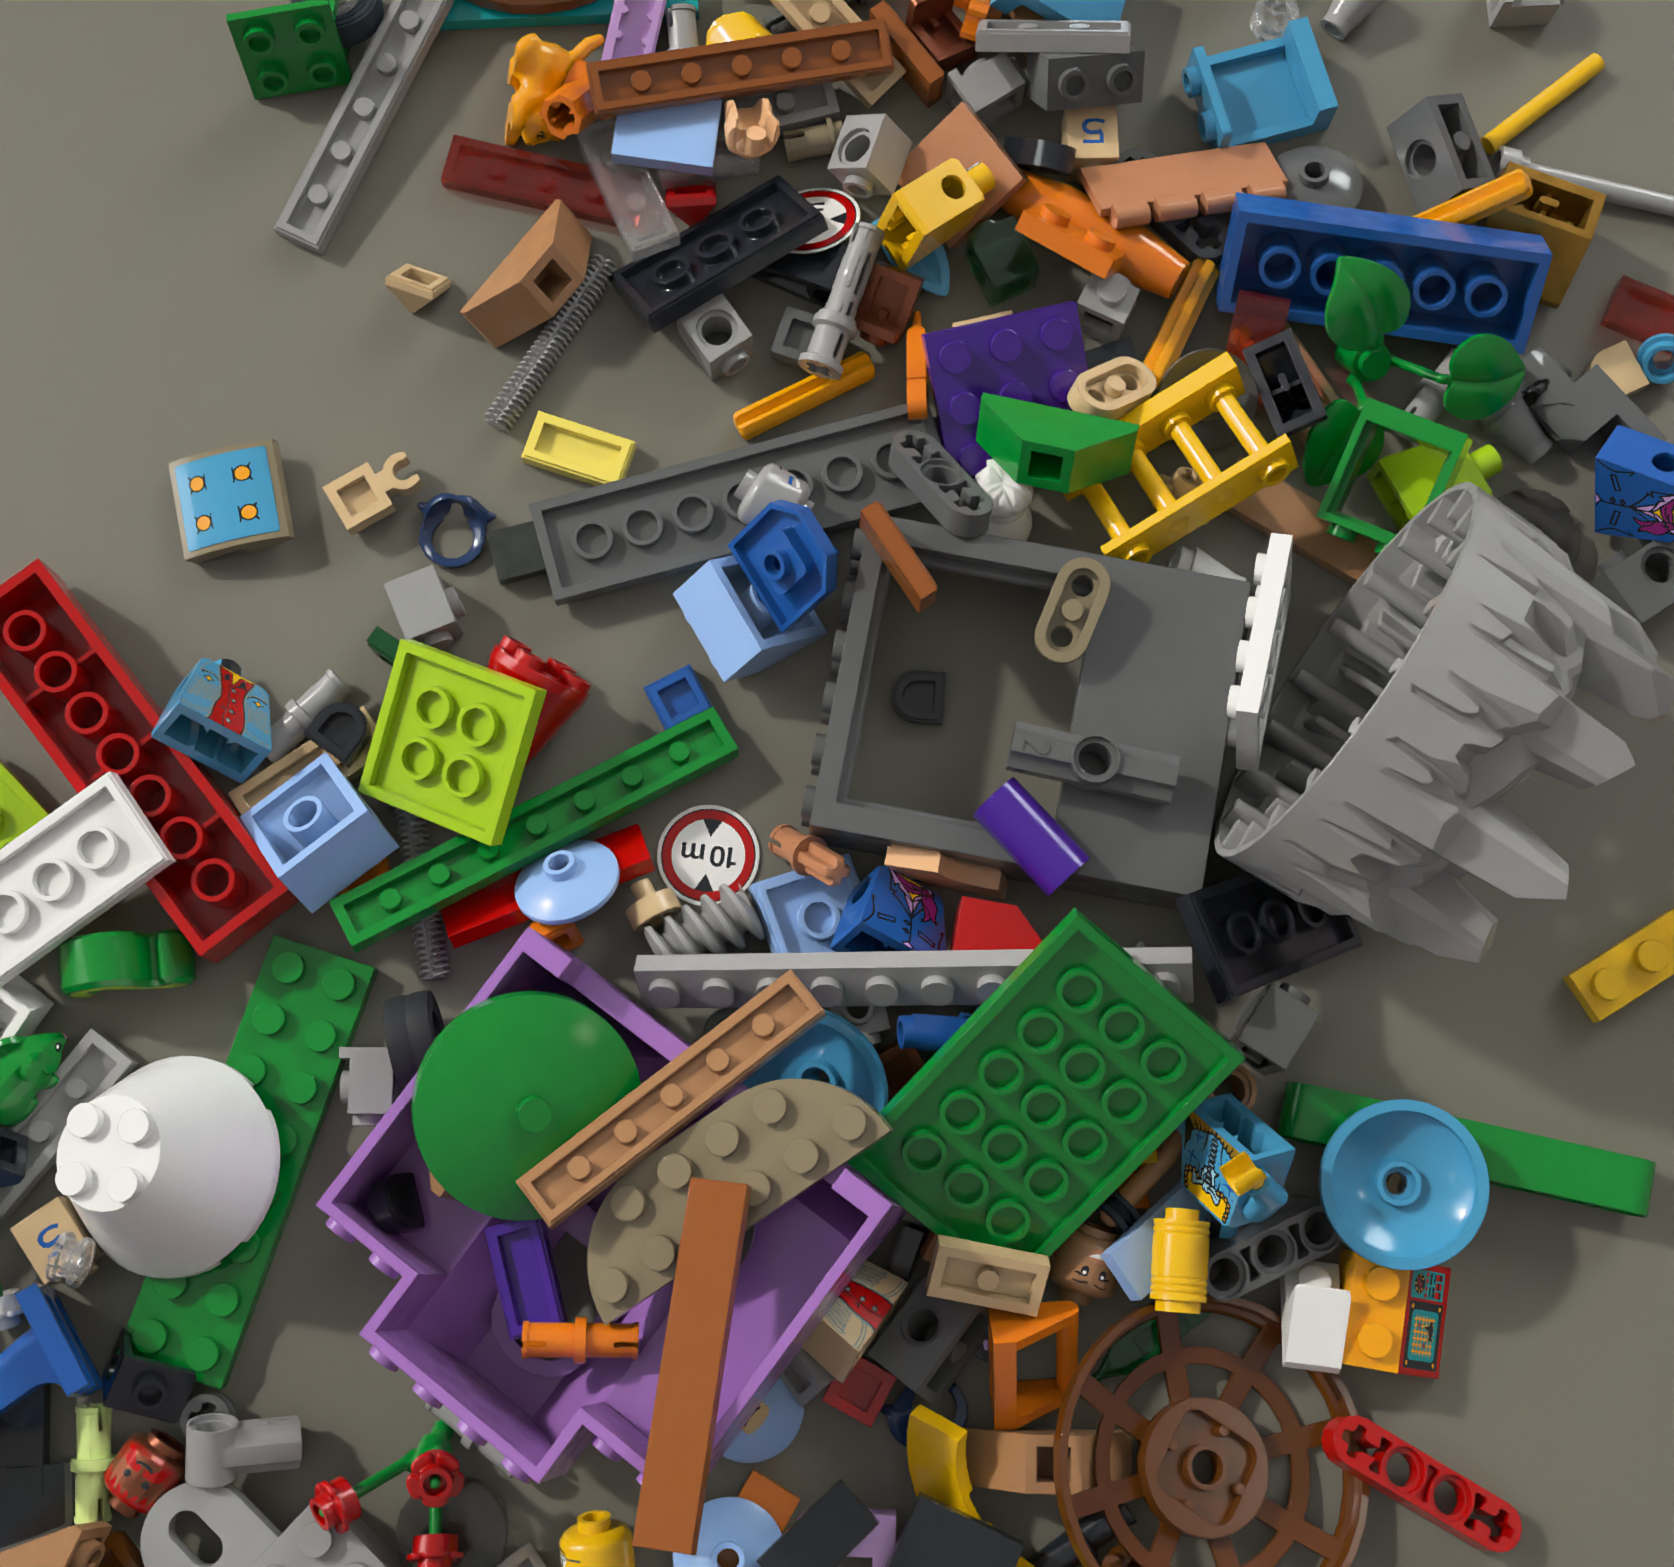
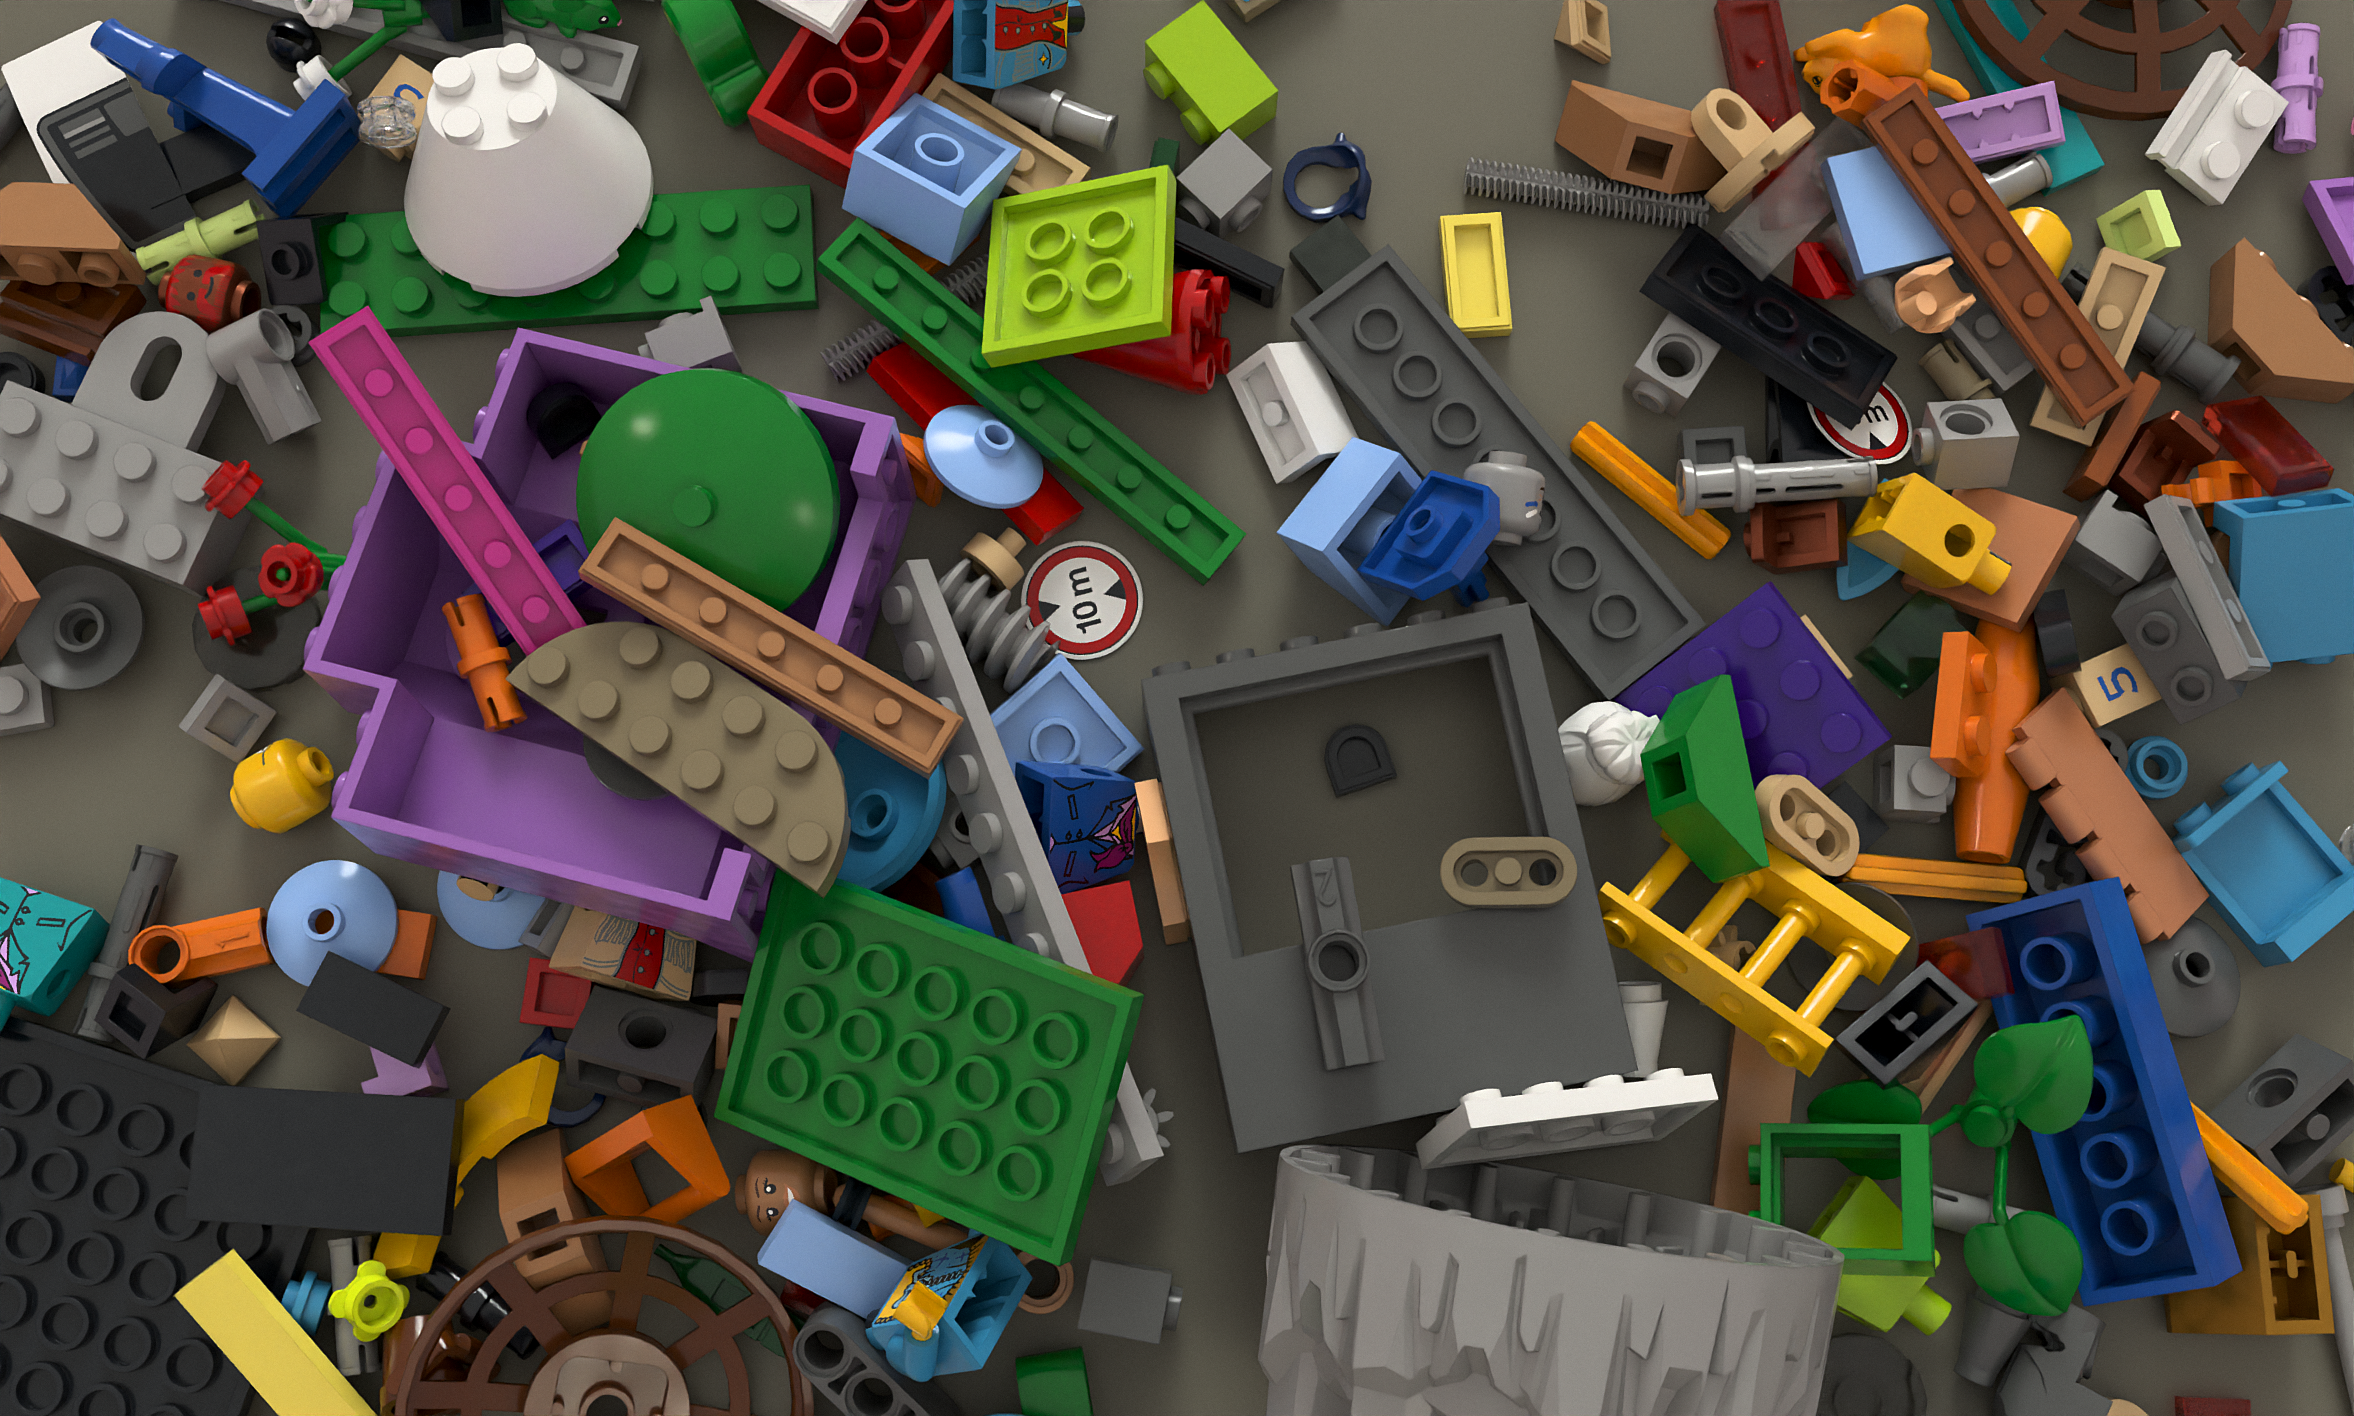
camera: 70 degrees right, 0 degrees up
black tile [303,702,371,768] -> none
tan plate [322,452,423,536] -> none
black tyre [383,990,445,1091] -> none
dark orange tile [632,1177,752,1555] -> none
blue tile [643,664,712,730] -> none
nougat axle [768,824,850,887] -> none
dark orange tile [859,500,938,614] -> none
dark grey beam [888,430,993,538] -> none
orange piece [906,311,928,420] -> none
tan plate [925,1234,1051,1317] -> none
dark purple brick [973,777,1090,897] -> none
yellow head [1149,1208,1210,1314] -> none
black tile [1175,872,1362,1004] -> none
none -> dark pink tile [308,306,587,656]
none -> lime brick [1143,0,1278,146]
none -> black tile [1174,217,1284,308]
none -> white panel [1226,341,1359,484]
none -> tan tile [1691,88,1816,213]
none -> dark azure plate [2125,736,2188,800]

